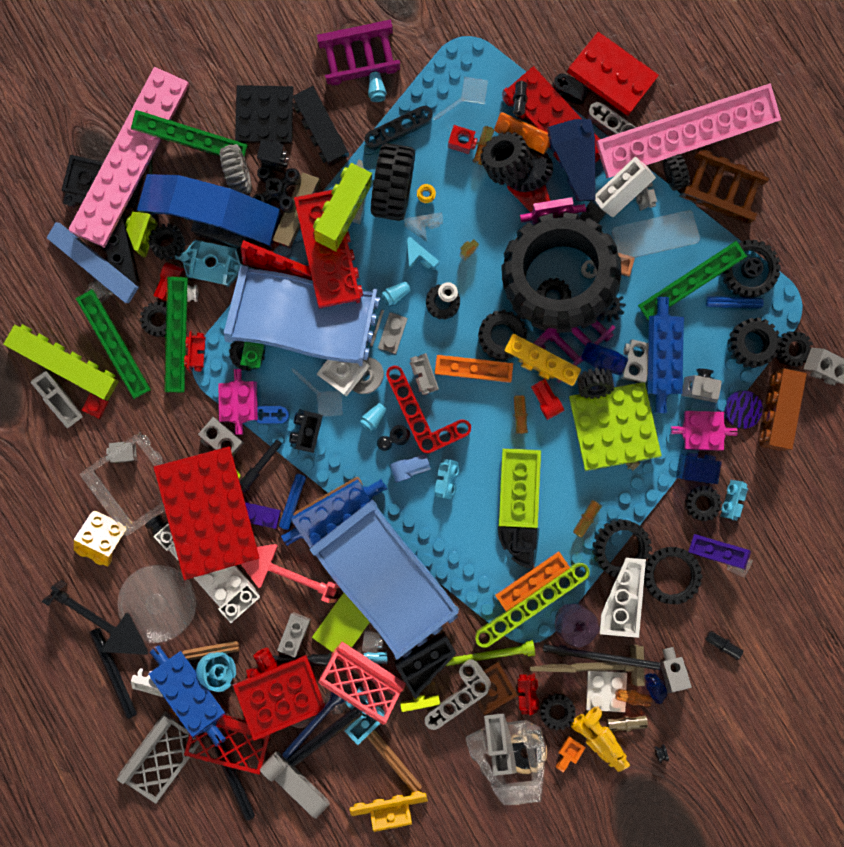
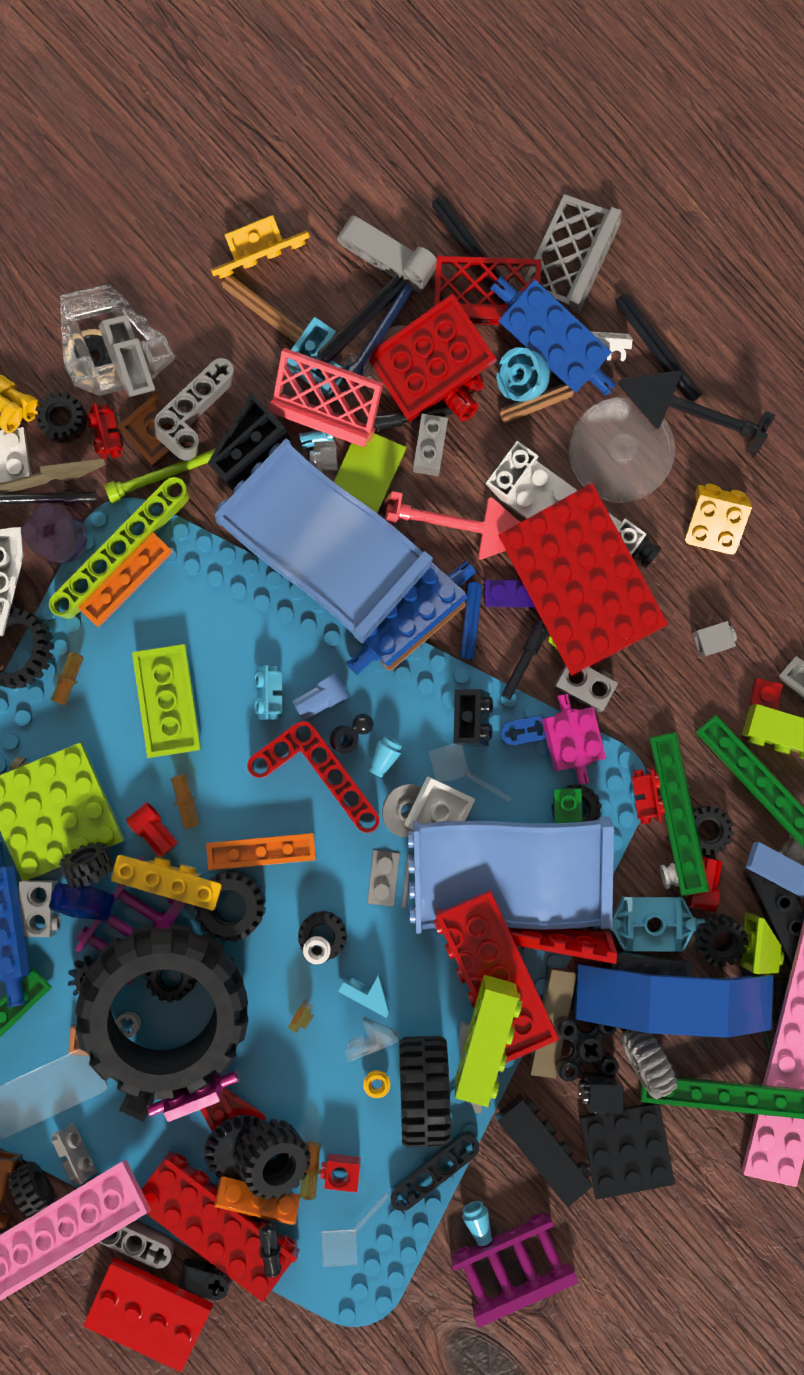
camera: 165 degrees right, 0 degrees up
clear window [79,432,165,537] -> none
medium azure cone [381,282,411,306] -> none
neon yellow plate [401,694,440,712] -> none
light grey hinge [409,353,439,395] -> none
black brick [498,526,539,569] -> none
dark blue wedge [547,119,596,201] -> none
orange plate [555,736,586,773] -> none
white brick [595,156,656,217] -> none

